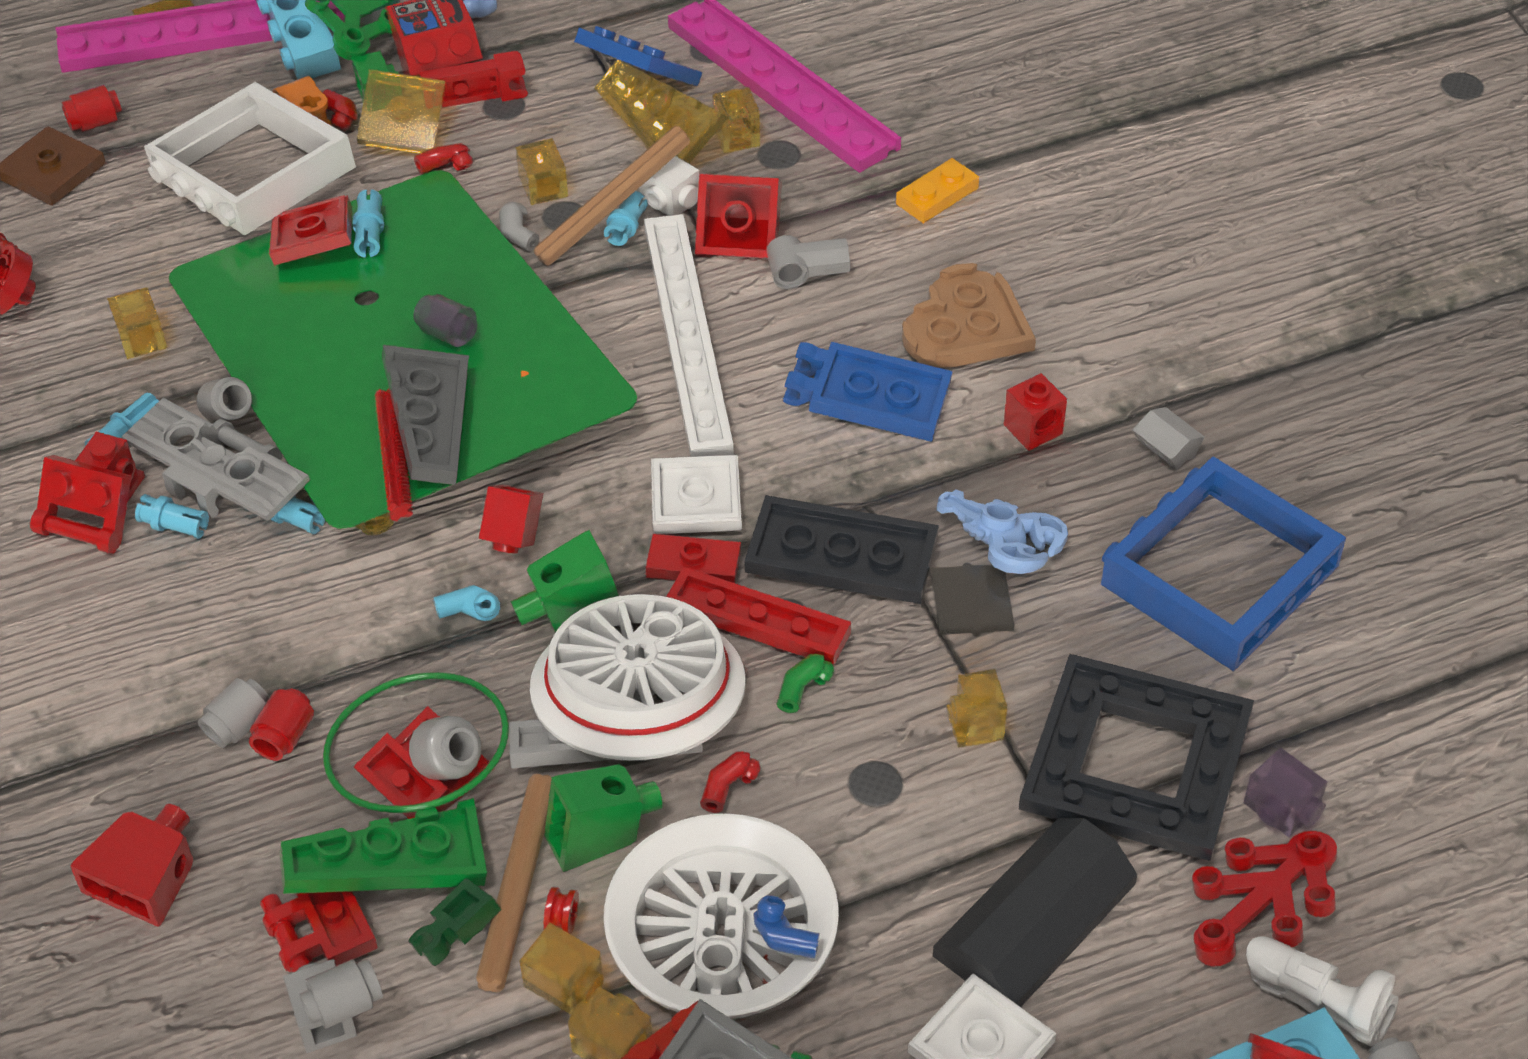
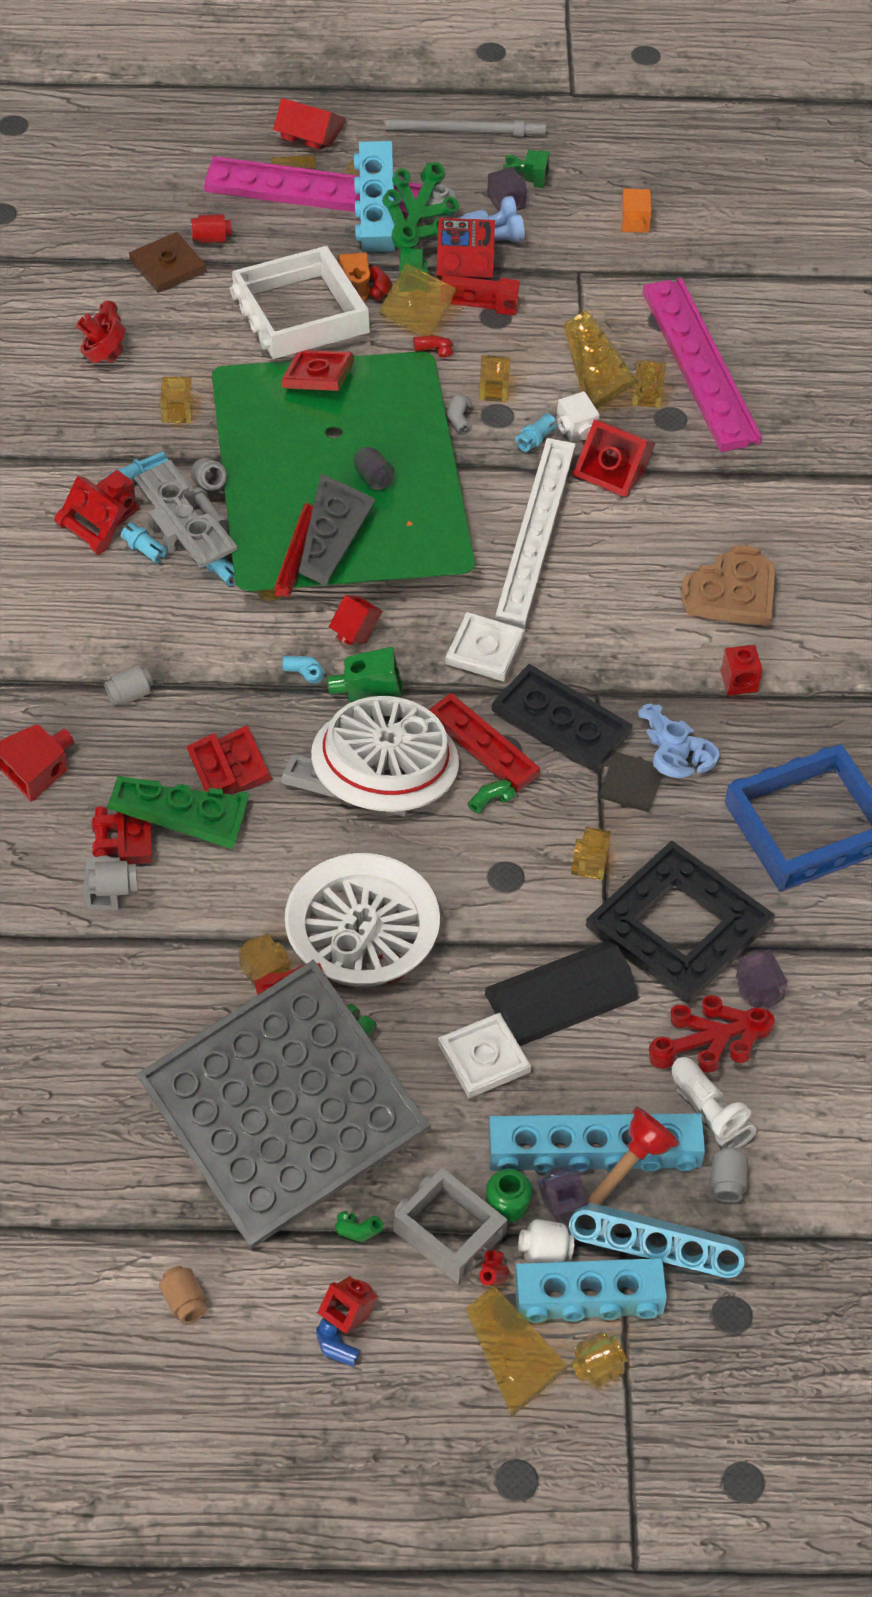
camera: 20 degrees right, 5 degrees up
red brick [249,689,314,761] -> none
green piece [323,672,509,813] -> none
medium azure pin [352,189,384,257] -> none
dark green plate [408,878,502,966] -> none
light grey head [409,716,481,780] -> none
medium nougat axle [476,773,552,993] -> none
clear yellow brick [519,923,604,1016] -> none
medium nougat axle [533,126,690,266] -> none
red bush [543,887,579,935] -> none
green torso [544,765,663,872] -> none
blue wing [574,25,703,87] -> none
red plate [646,534,741,583] -> none
red arm [700,751,761,813] -> none
blue arm [754,896,820,959] -> none
light grey piece [766,235,850,289] -> none
blue tile [783,342,953,442] -> none
light orange plate [896,158,979,223] -> none
light grey piece [1132,407,1205,470] -> none

